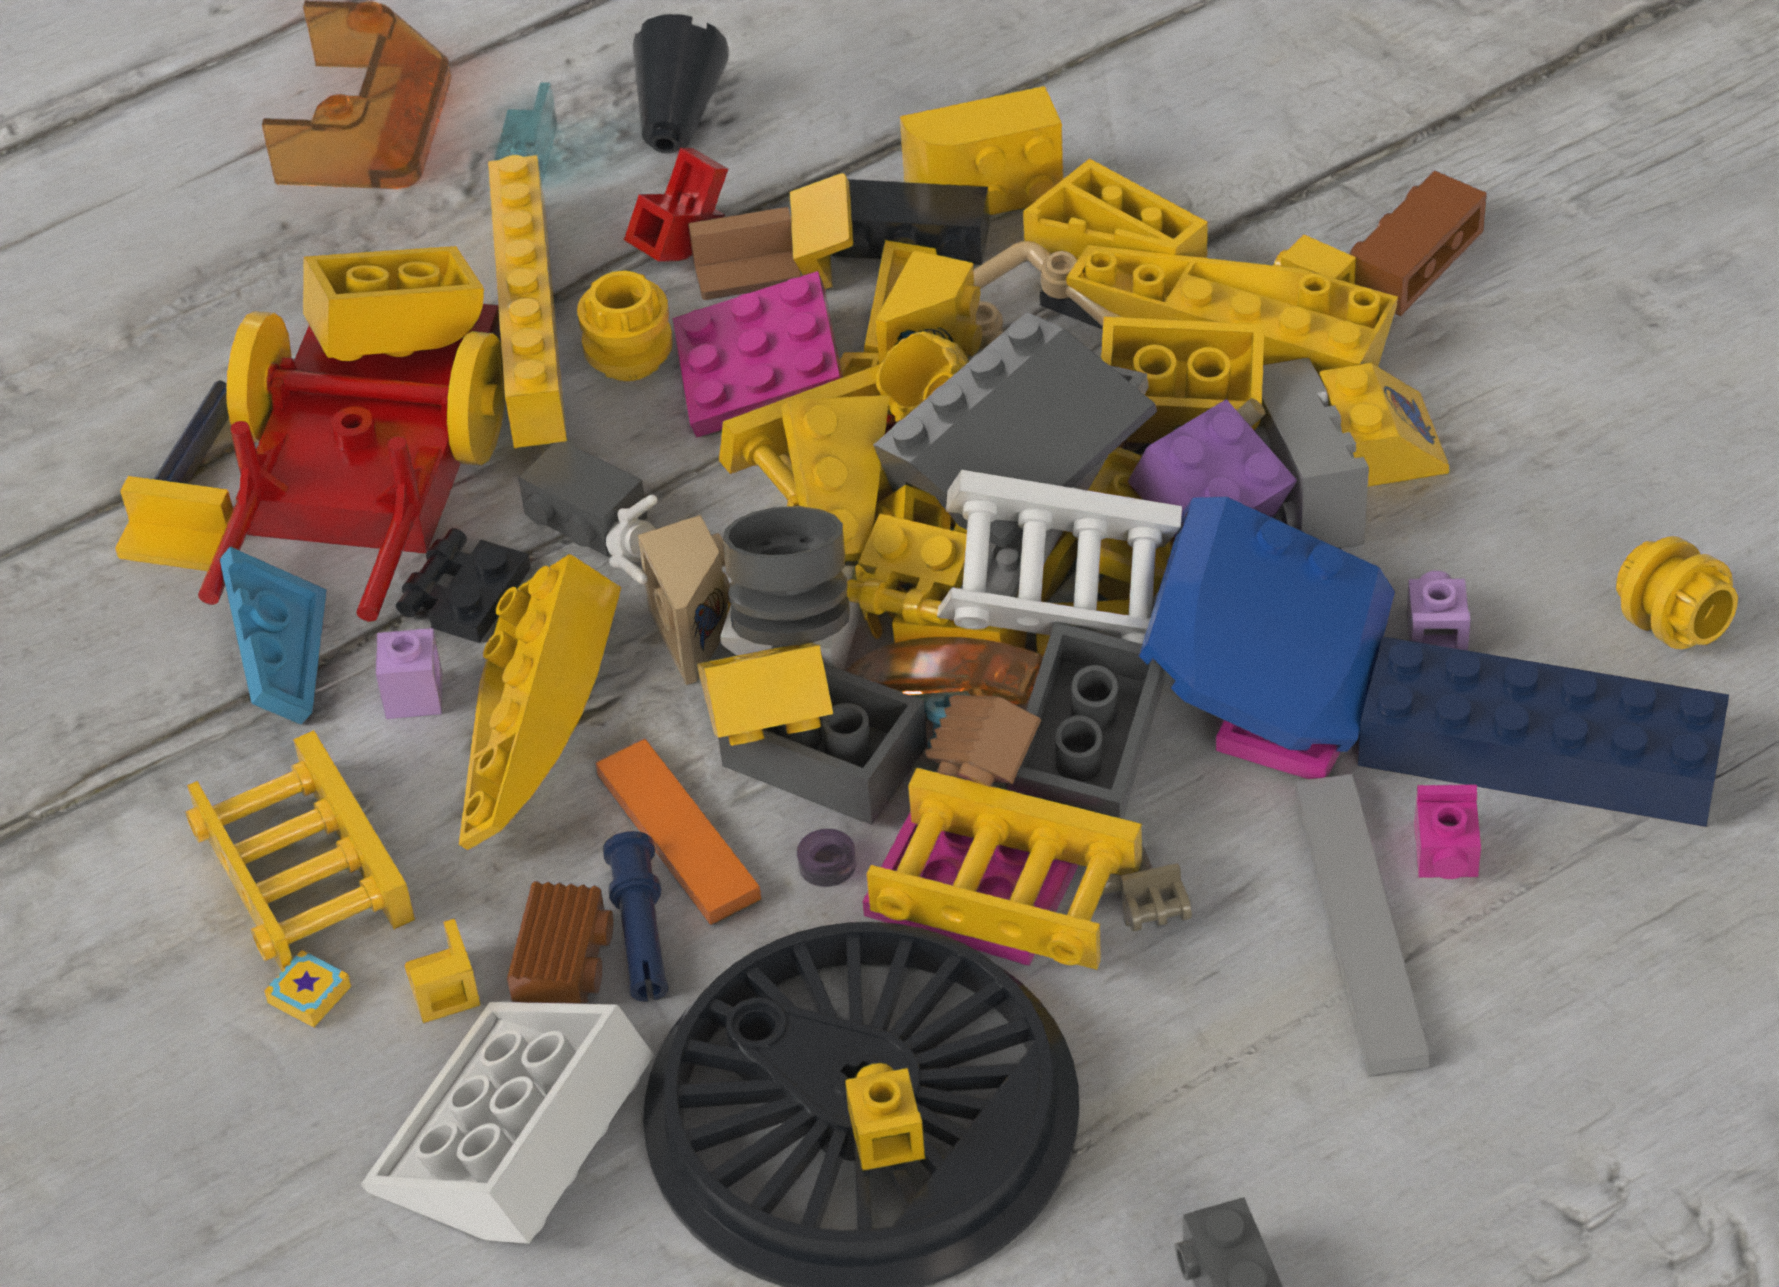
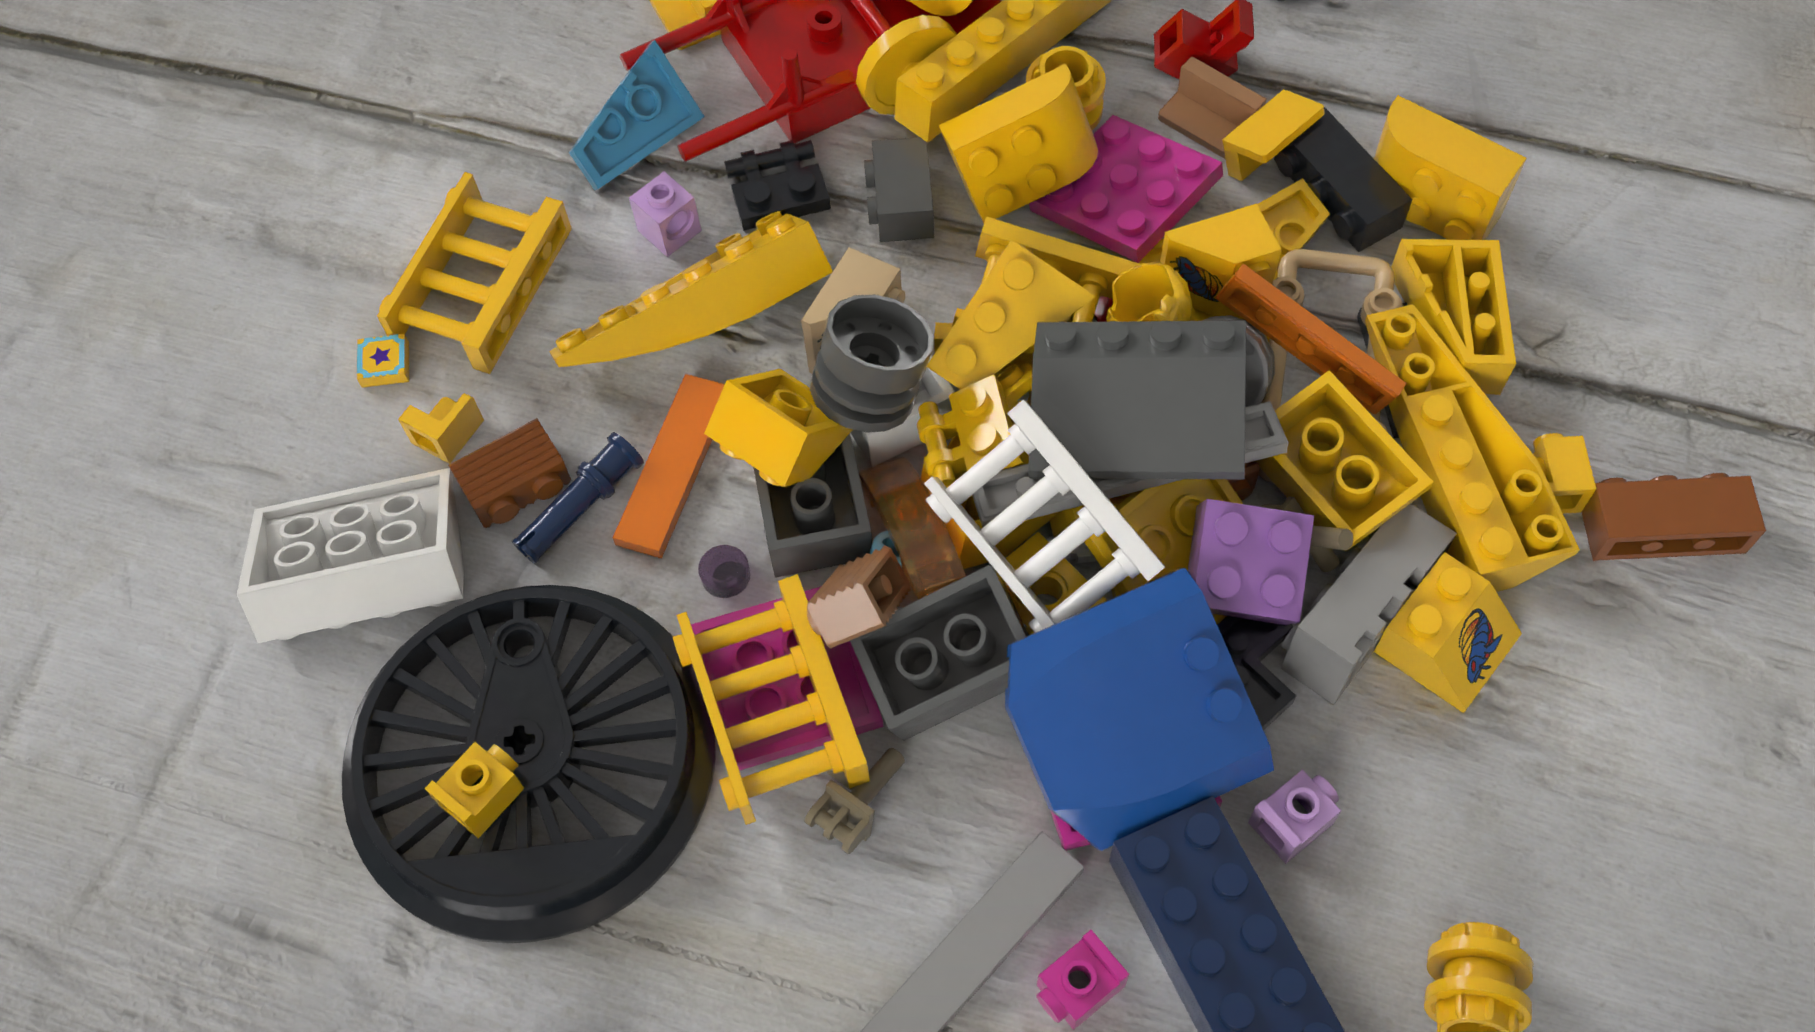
camera: 50 degrees right, 15 degrees up
white plant [606,495,657,584] -> none
none -> yellow brick [938,64,1098,224]
none -> orange tile [1215,264,1407,415]

